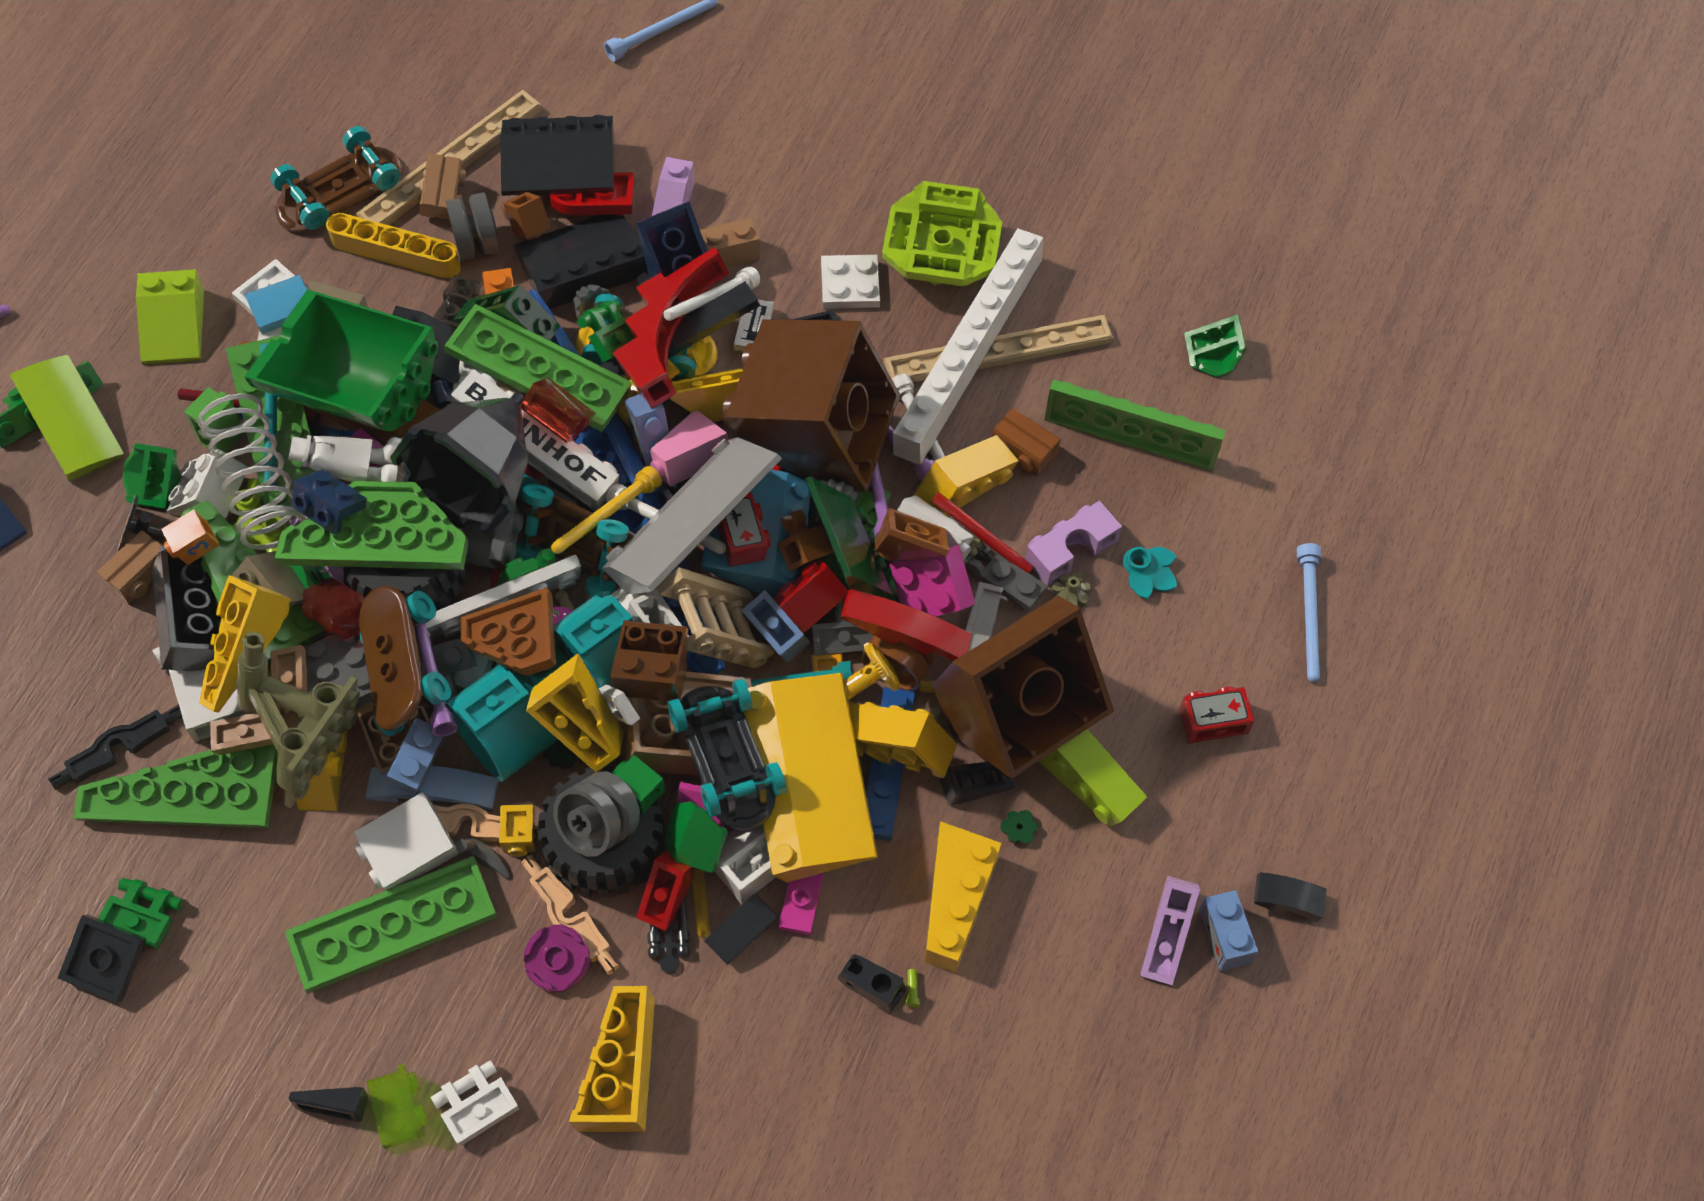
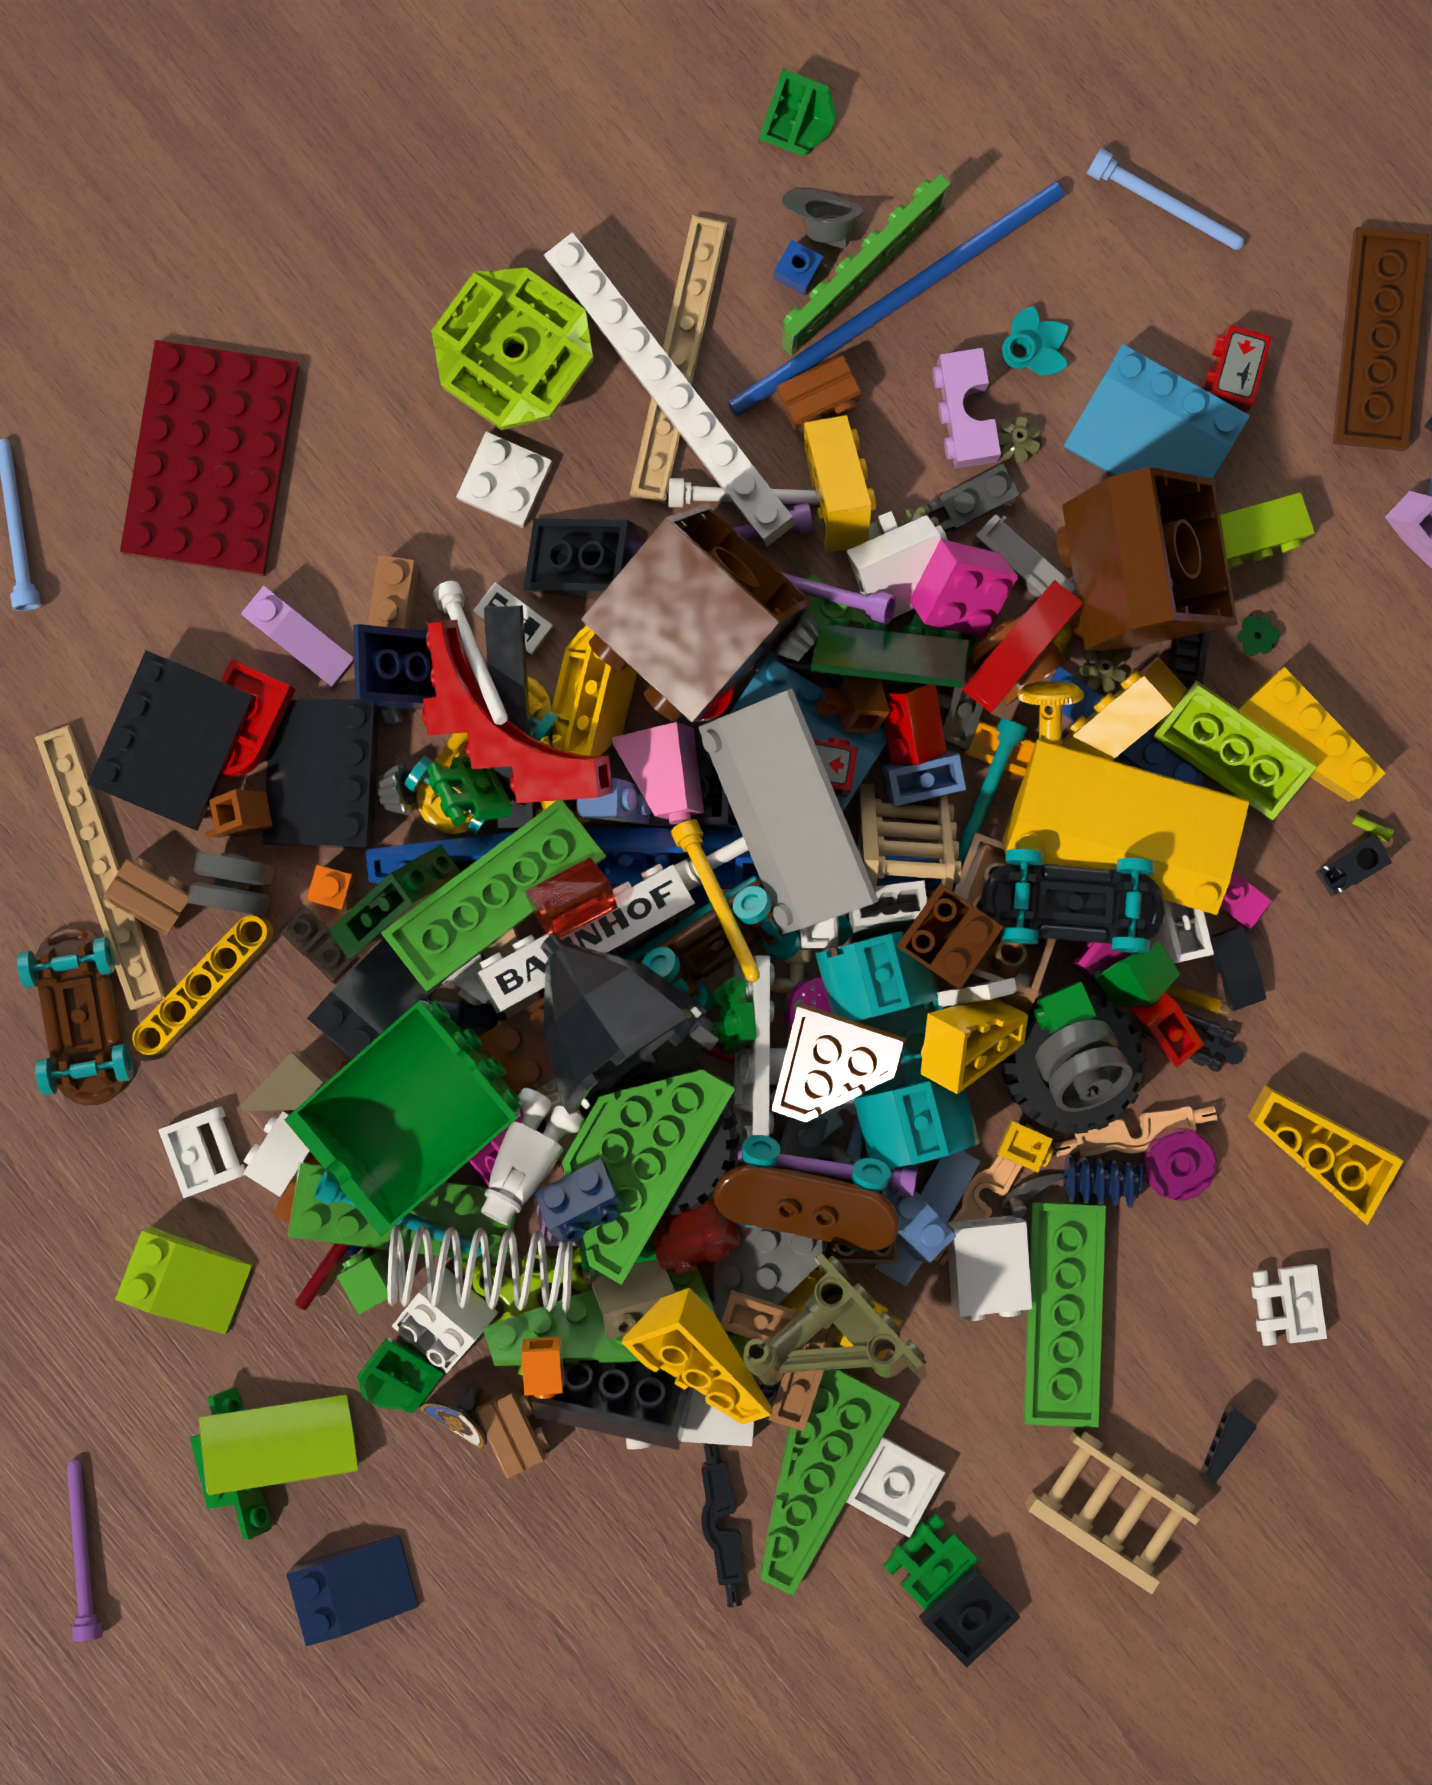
camera: 60 degrees left, 25 degrees up
dark azure slope [245,275,307,334] -> none
clear neon green bracket [367,1064,428,1149] -> none
dark orange slope [875,508,949,562] -> none
red bar [931,491,1033,573] -> none
none -> dark red plate [120,340,300,576]
none -> blue piece [728,181,1065,417]
none -> blue plate [774,239,823,295]
none -> dark grey piece [782,188,863,248]
none -> white plate [846,1436,945,1538]
none -> tan fence [1024,1431,1200,1594]
none -> dark azure slope [1063,344,1250,479]
none -> dark blue piece [1063,1155,1143,1208]
none -> lime slope [1153,680,1318,821]
none -> reddish brown plate [1333,227,1429,451]

